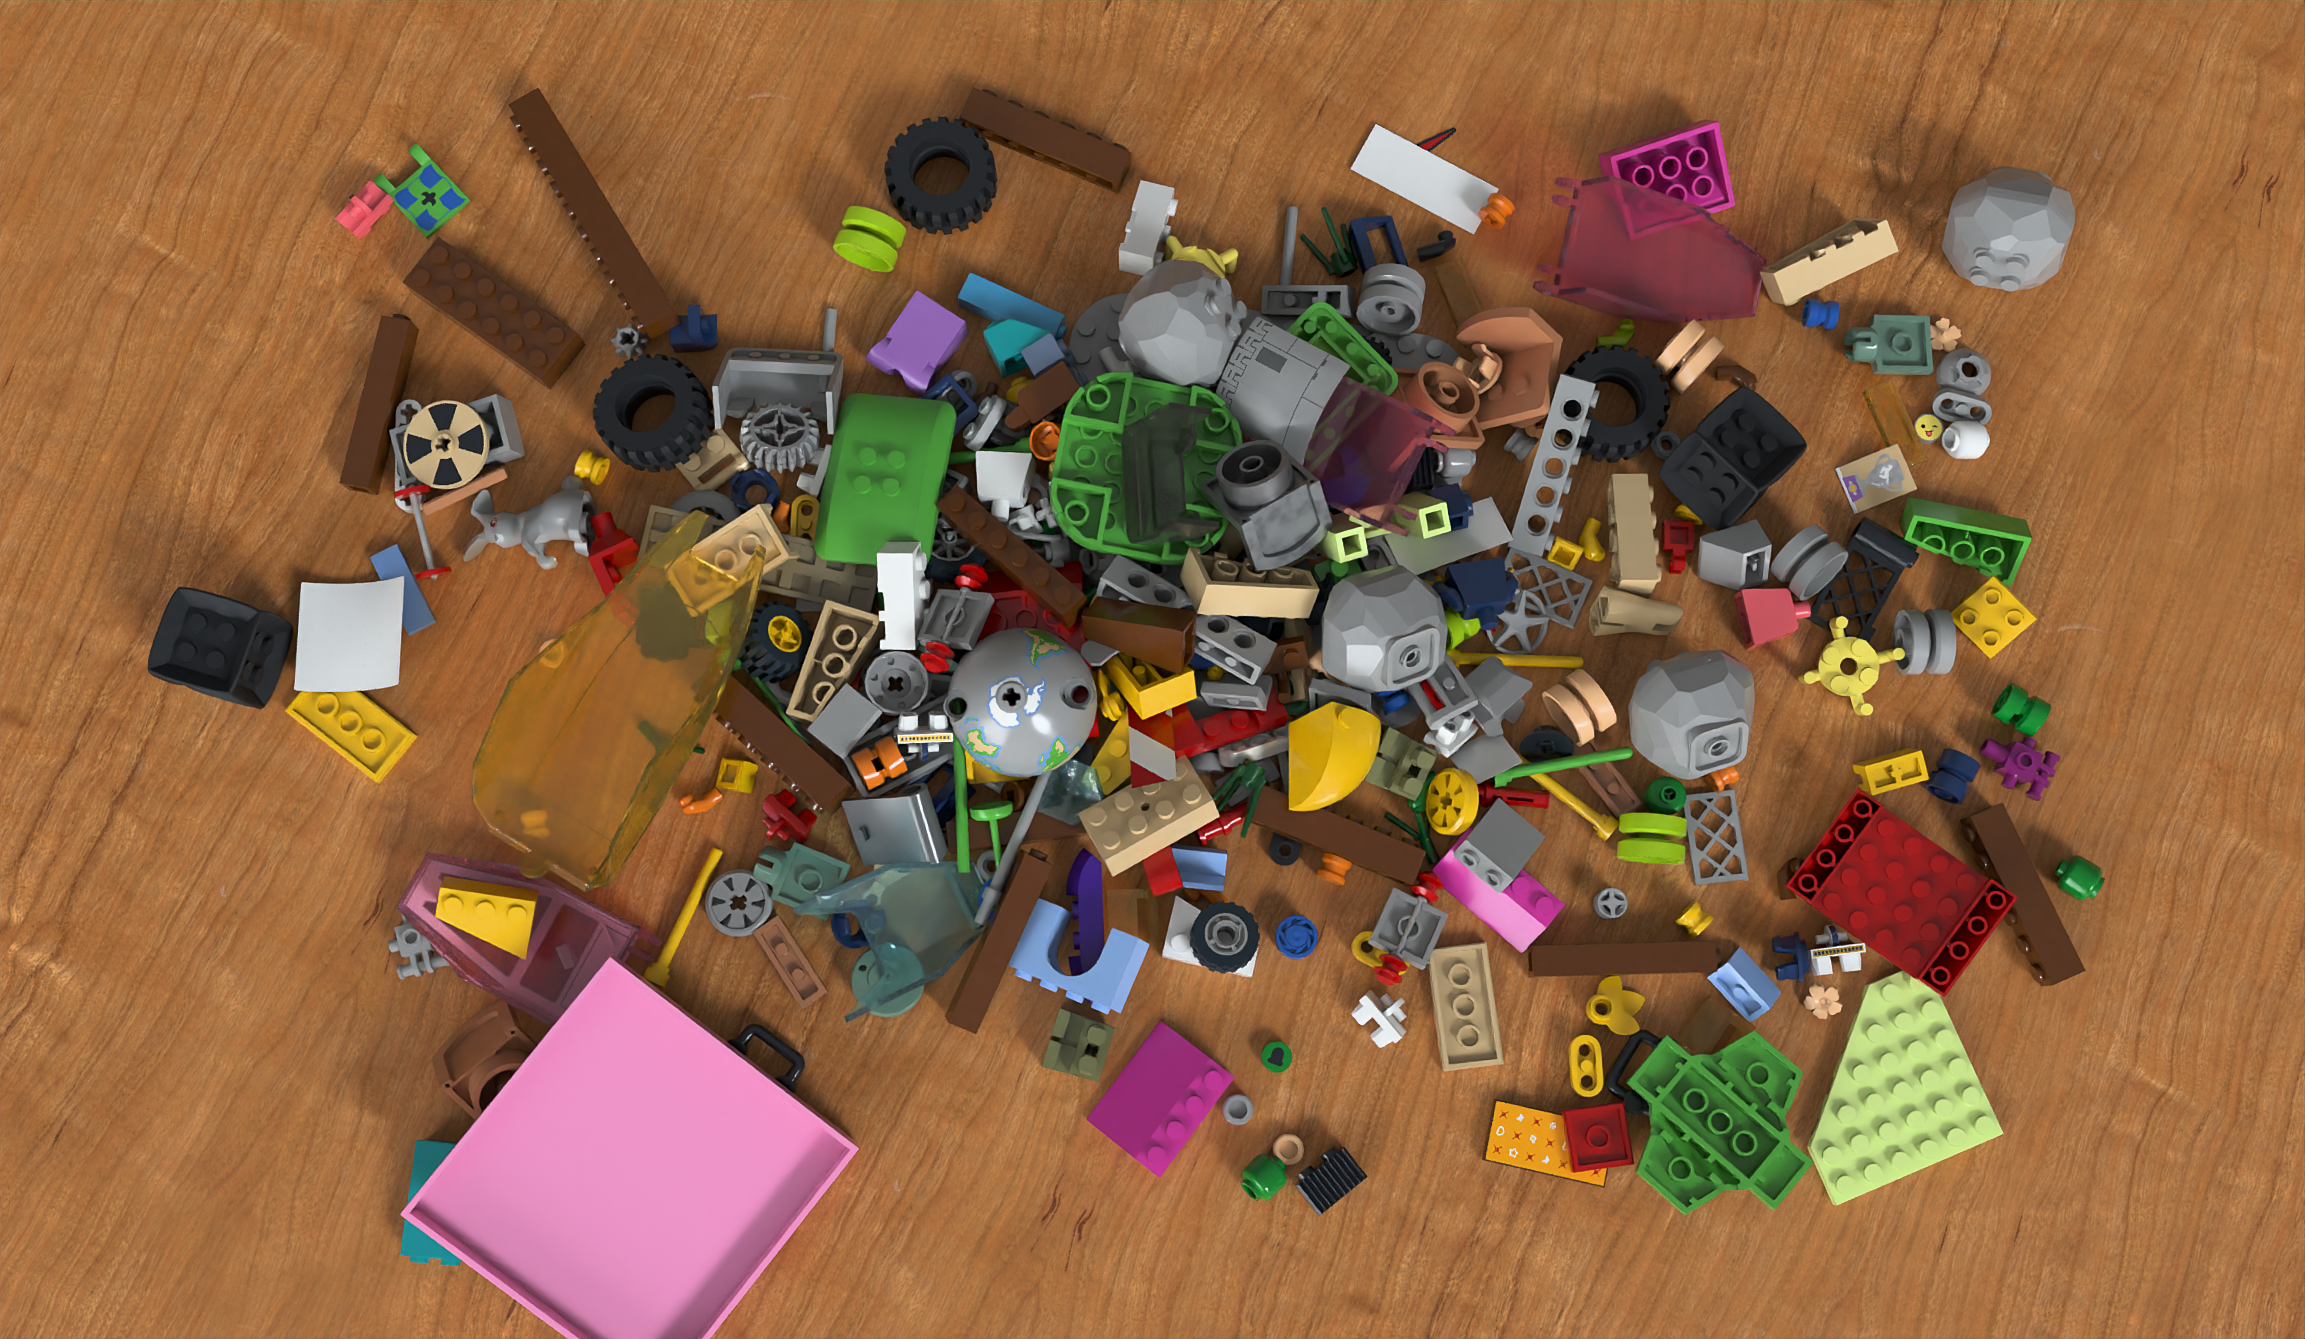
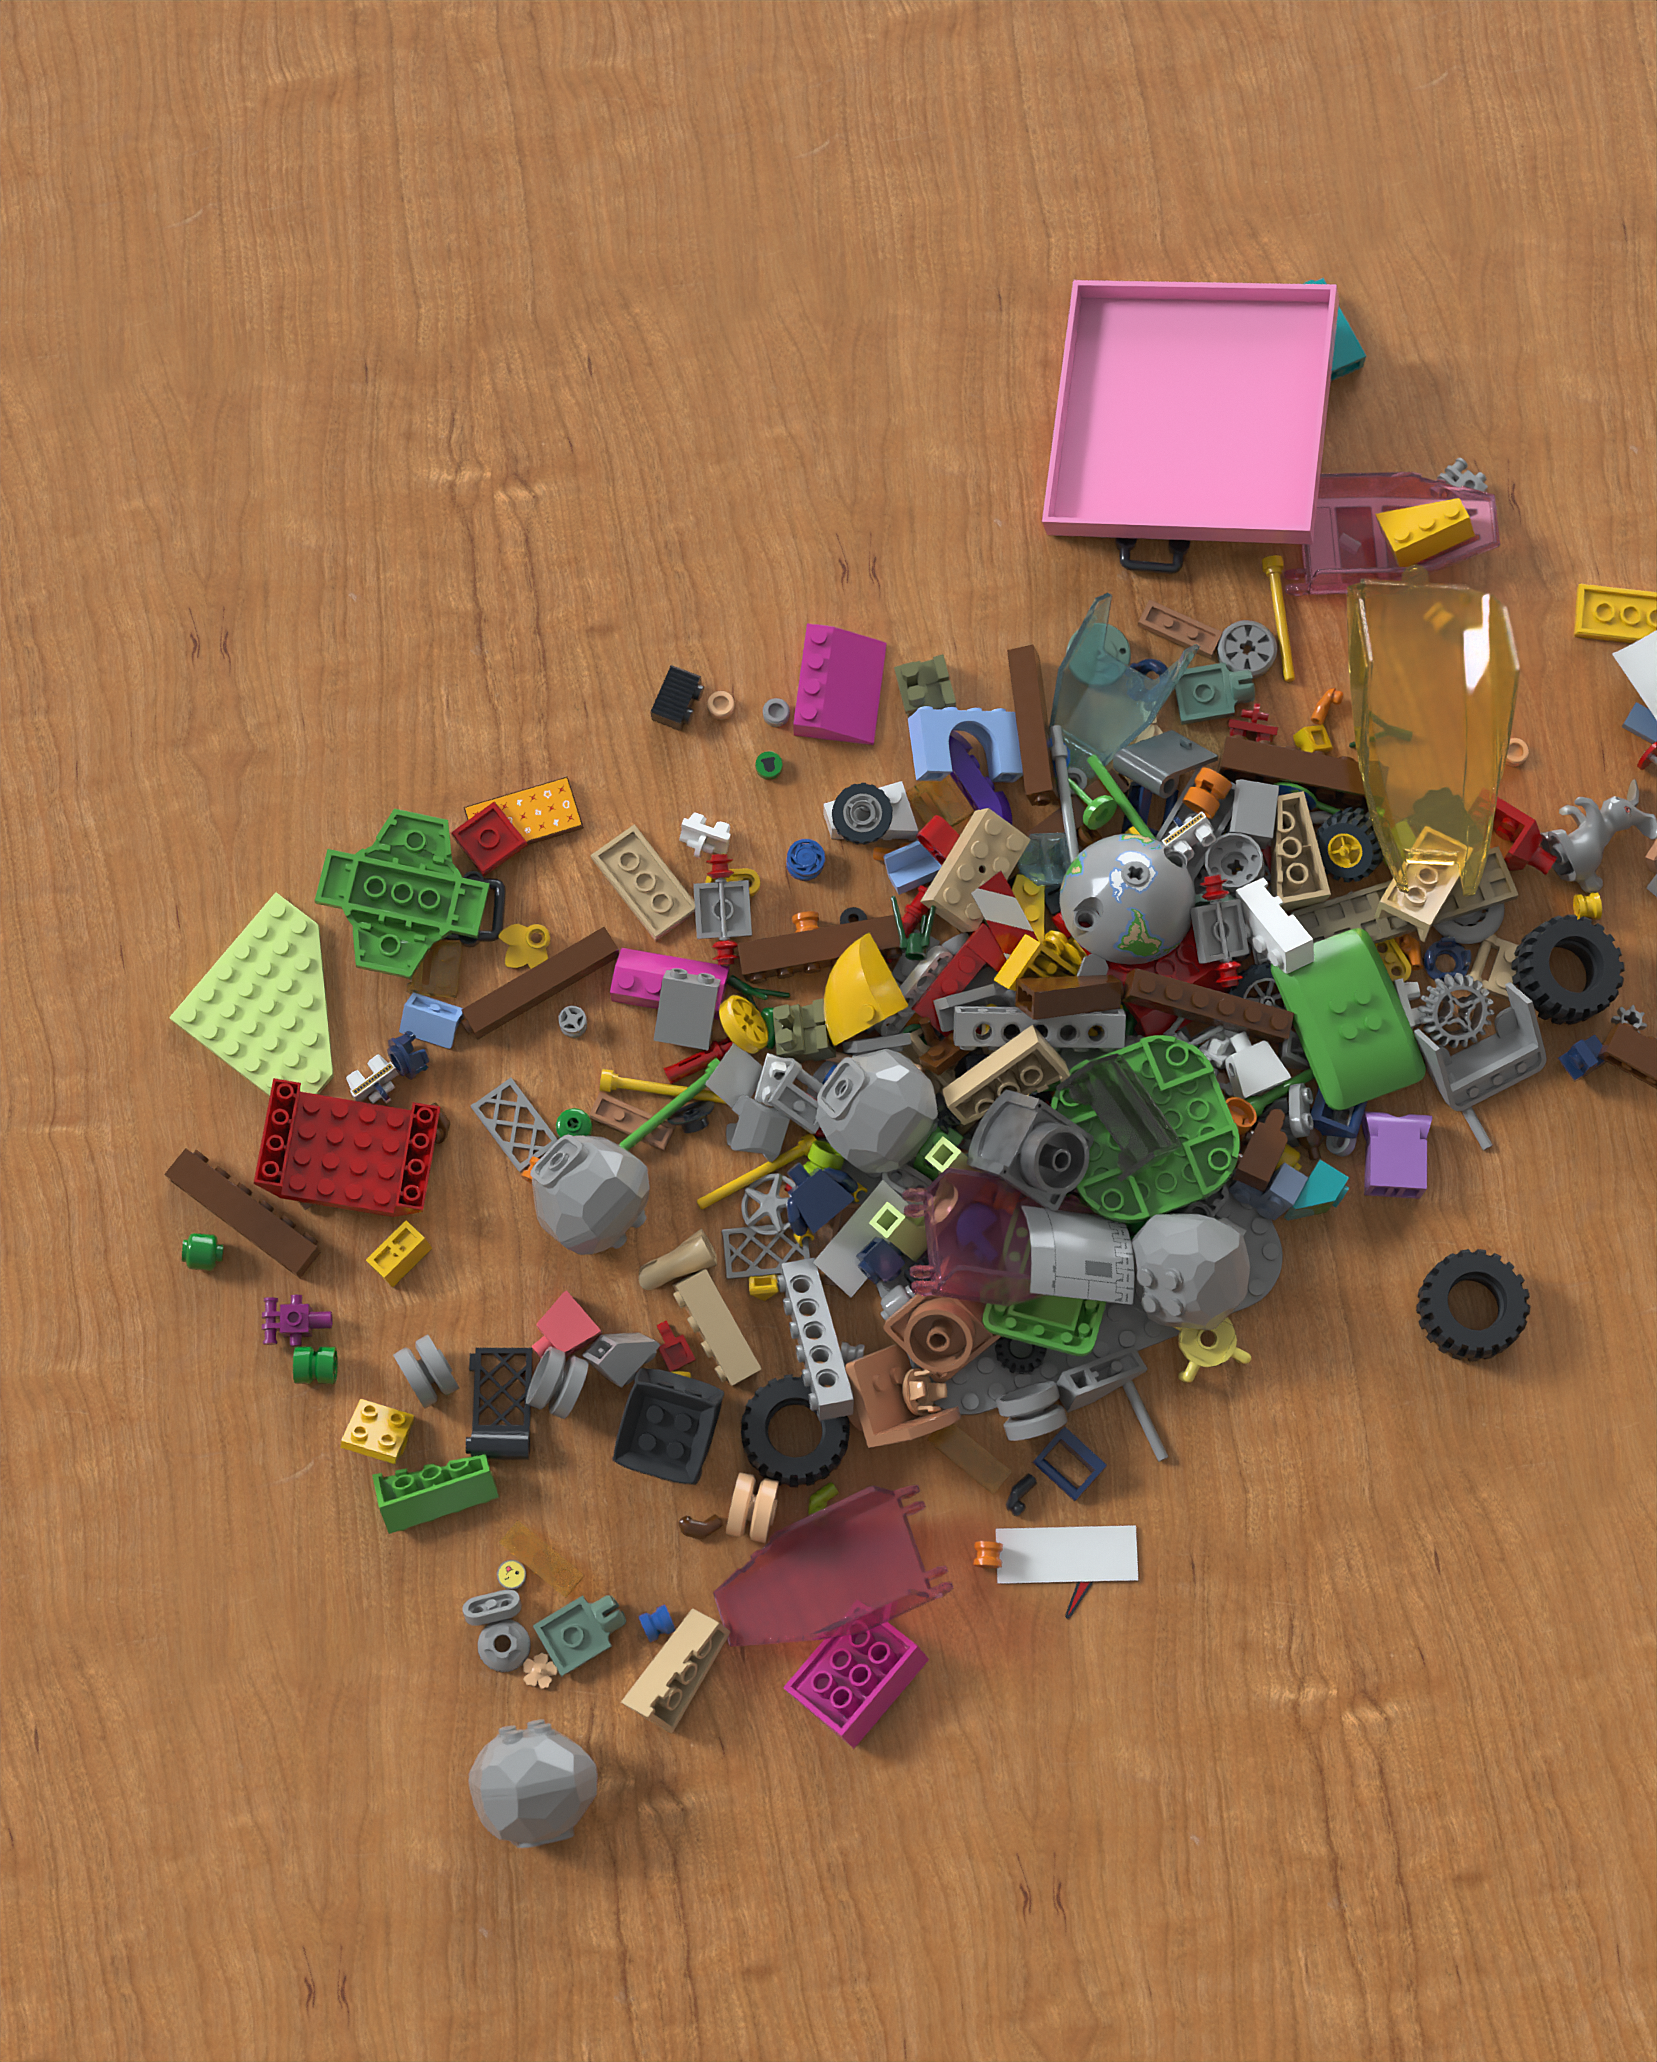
camera: 150 degrees right, 5 degrees down
nougat piece [432,999,538,1120] -> none
lime wheel [833,206,907,272] -> none
dark azure brick [957,272,1068,341] -> none
reddish brown brick [959,87,1131,193] -> none
white wedge [1119,180,1178,276] -> none
green head [1241,1154,1287,1201] -> none
dark green plant [1300,207,1358,279] -> none
light nougat wheel [1542,668,1617,747] -> none
yellow plate [1568,1035,1603,1097] -> none
yellow arm [1578,518,1605,562] -> none
lime wheel [1617,813,1687,865] -> none
dark grey plate [1651,431,1681,460] -> none
yellow wheel [1675,900,1714,939] -> none
light yellow plate [1798,616,1905,716] -> none
light nougat plant [1803,983,1843,1019] -> none
sticker [1835,443,1917,514] -> none
dark blue wheel [1925,748,1981,805] -> none
white head [1942,421,1990,459] -> none

